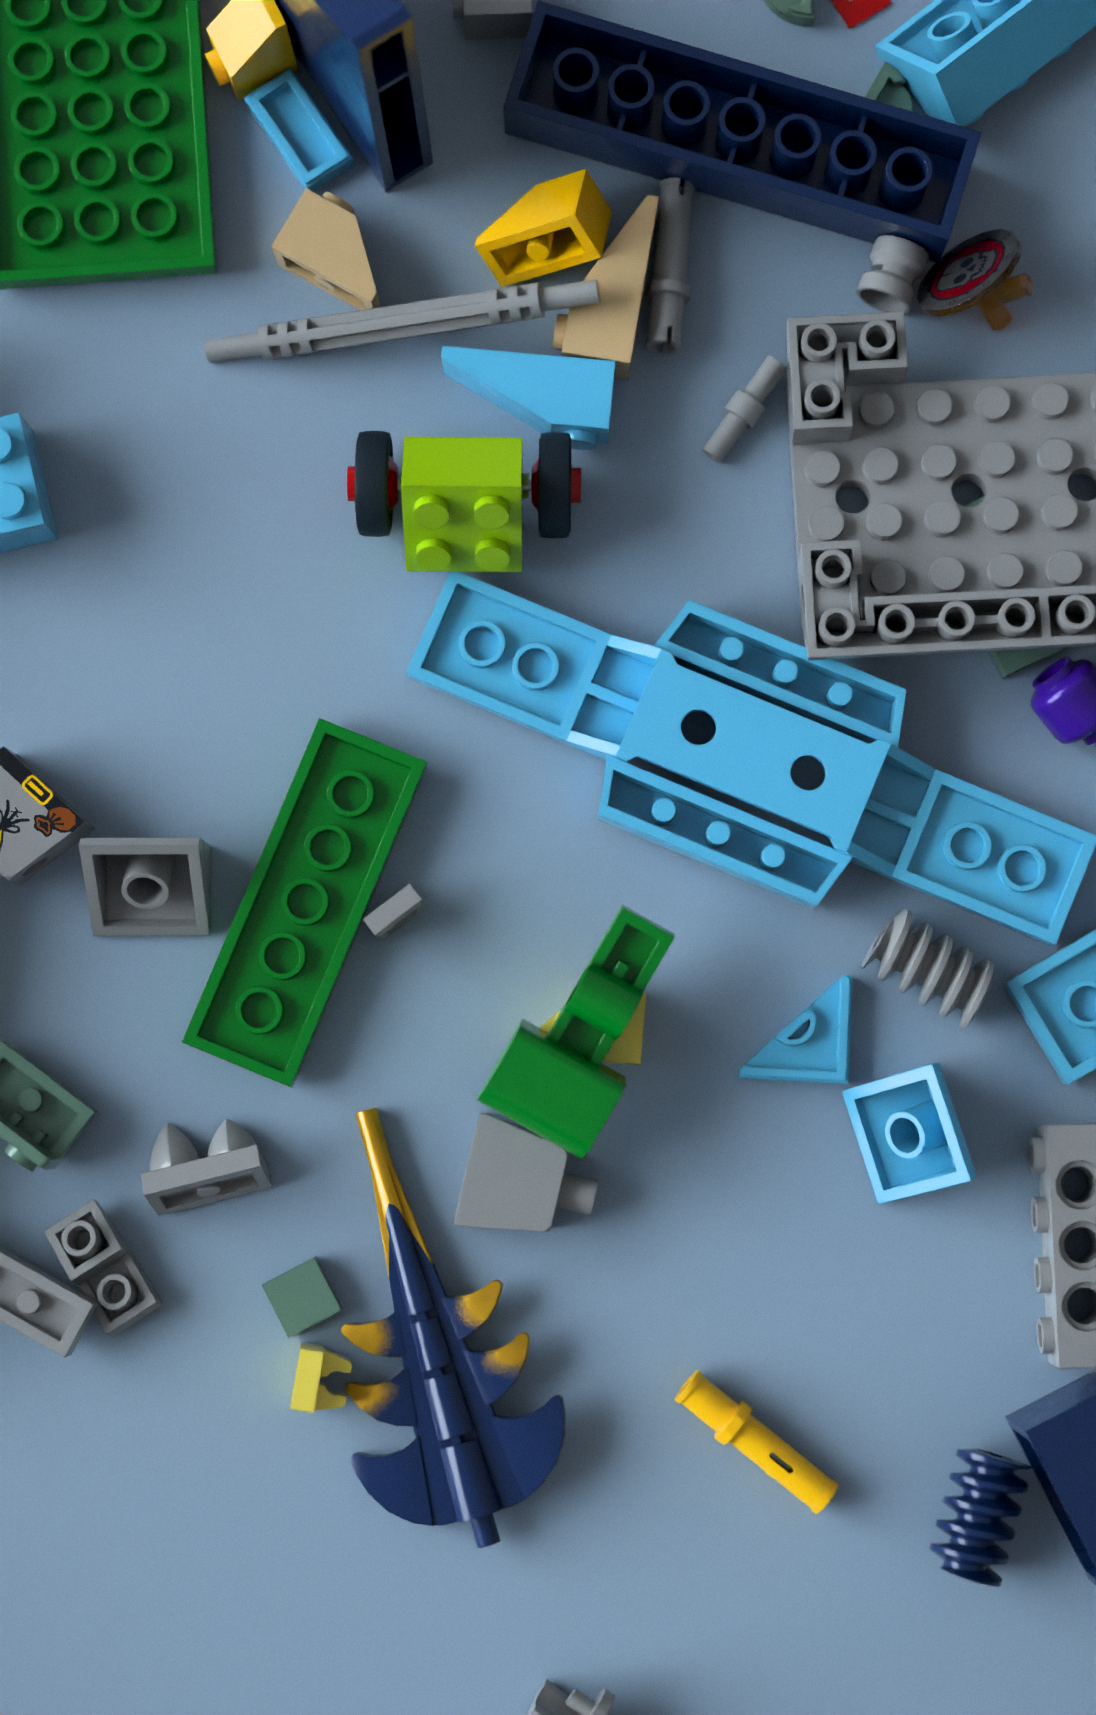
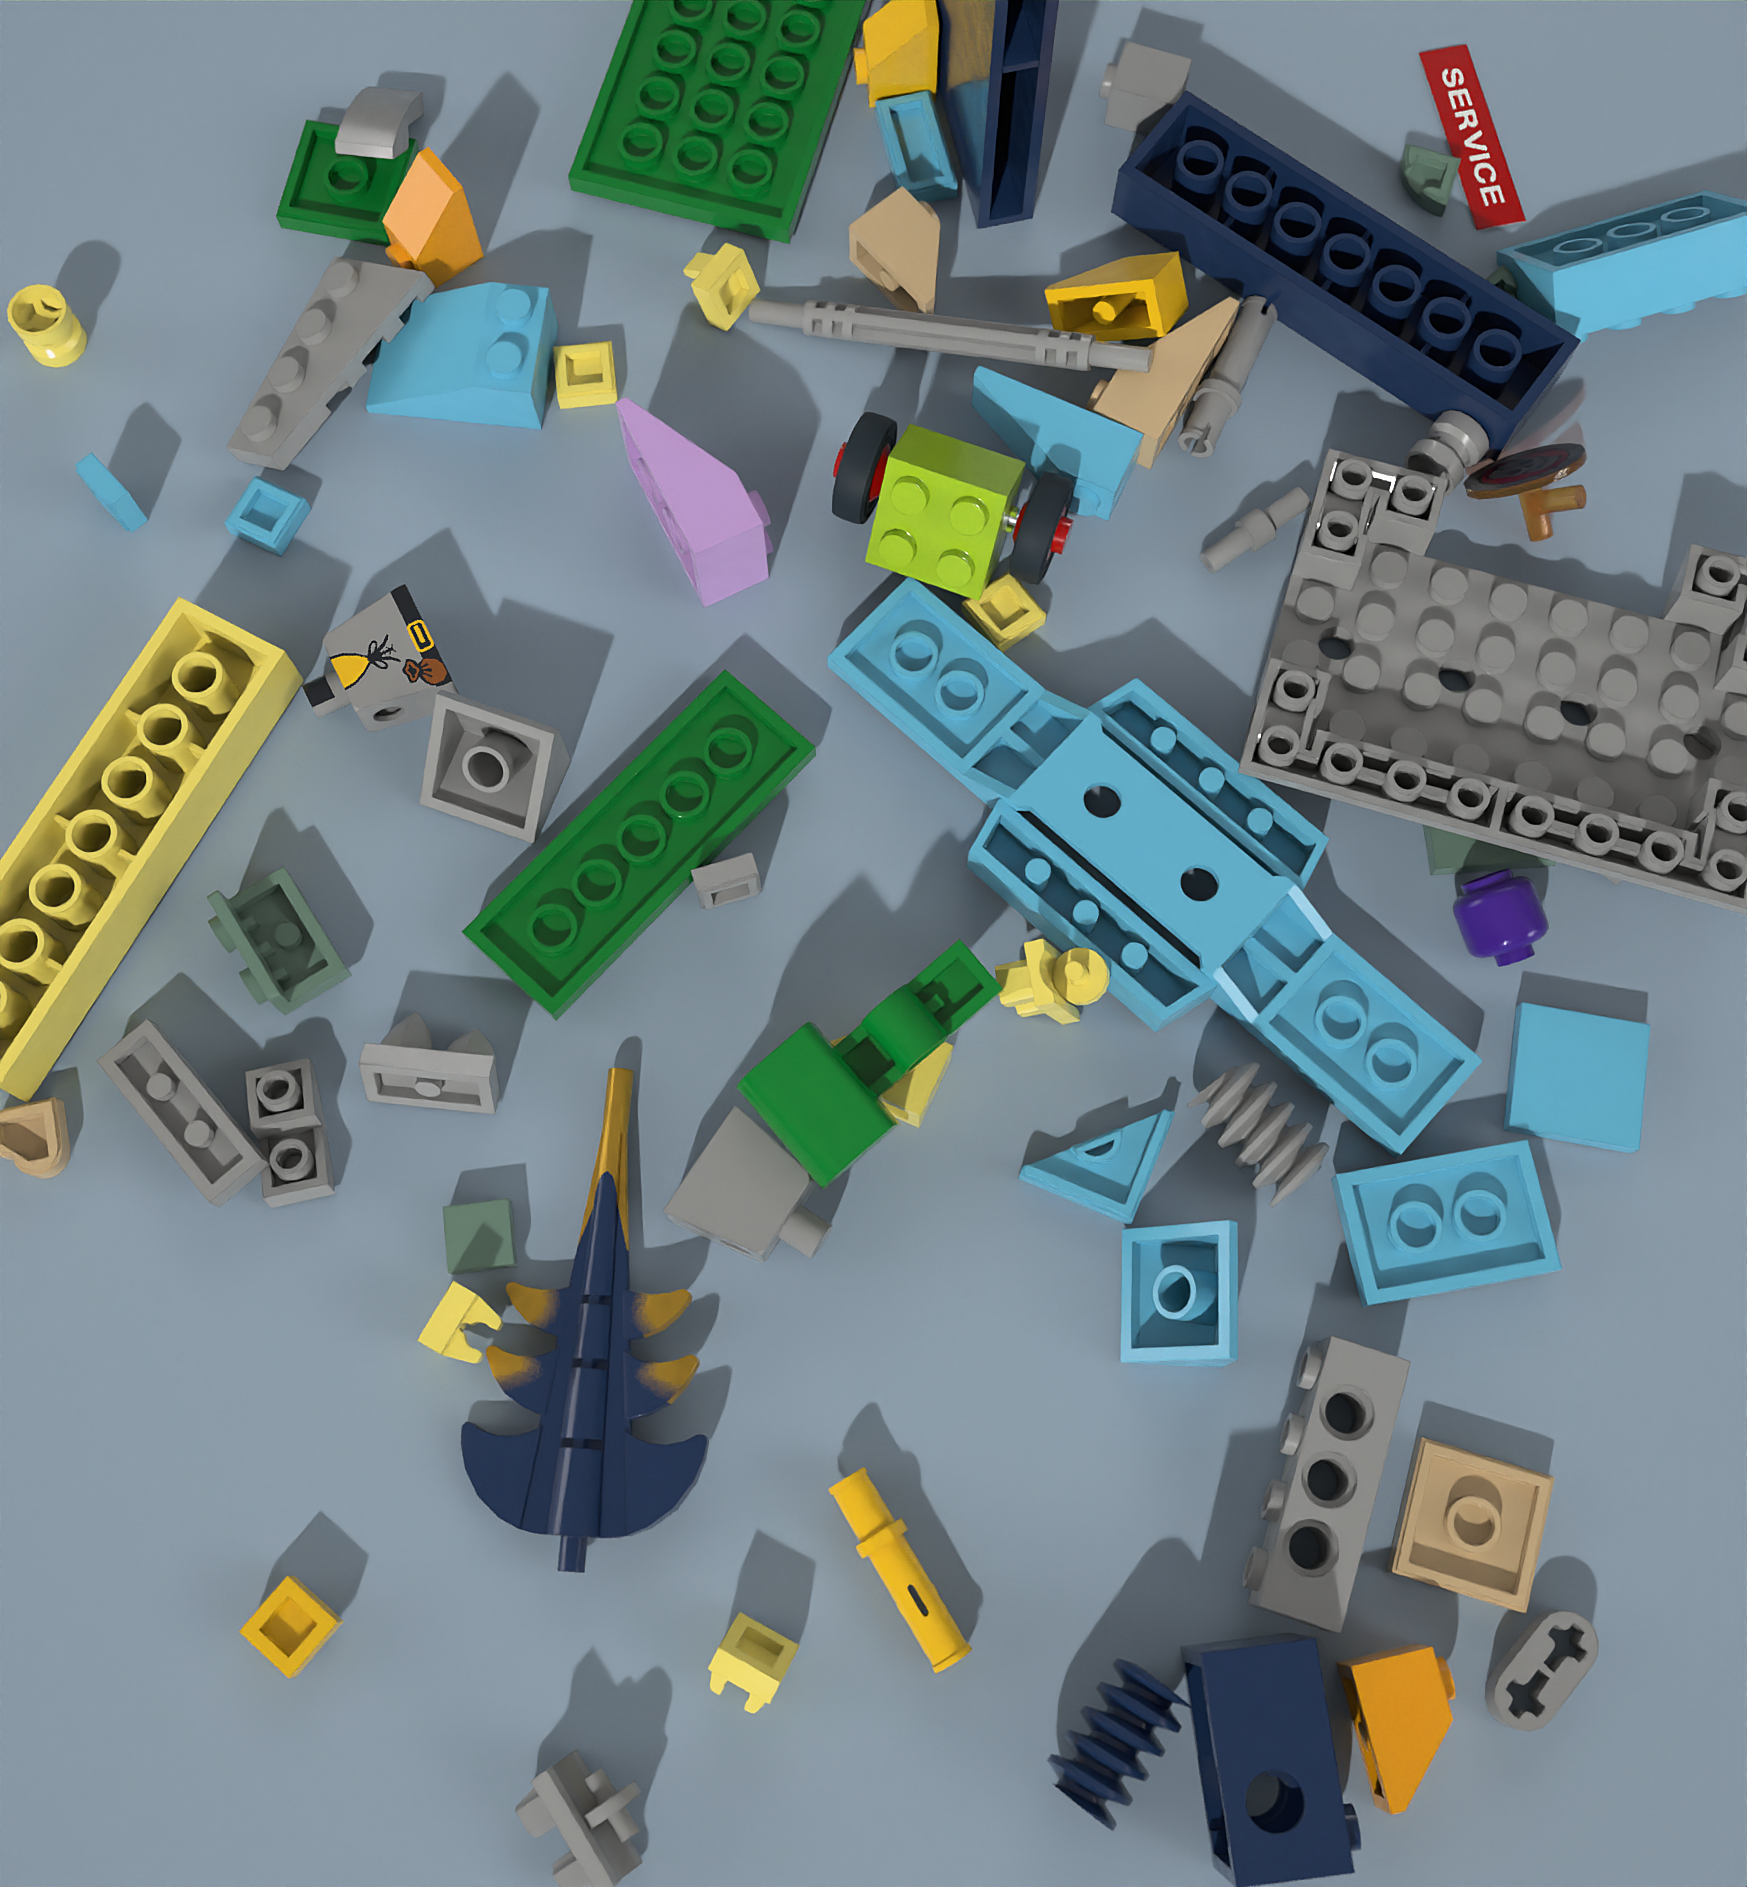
camera: 15 degrees right, 10 degrees down
none -> yellow plate [239,1575,344,1679]
none -> light yellow tile [553,341,618,409]
none -> lavender slope [615,397,773,608]
none -> light yellow tile [683,242,761,332]
none -> light yellow tile [708,1612,800,1713]
none -> light yellow tile [961,571,1047,653]
none -> light yellow hips [995,938,1110,1025]

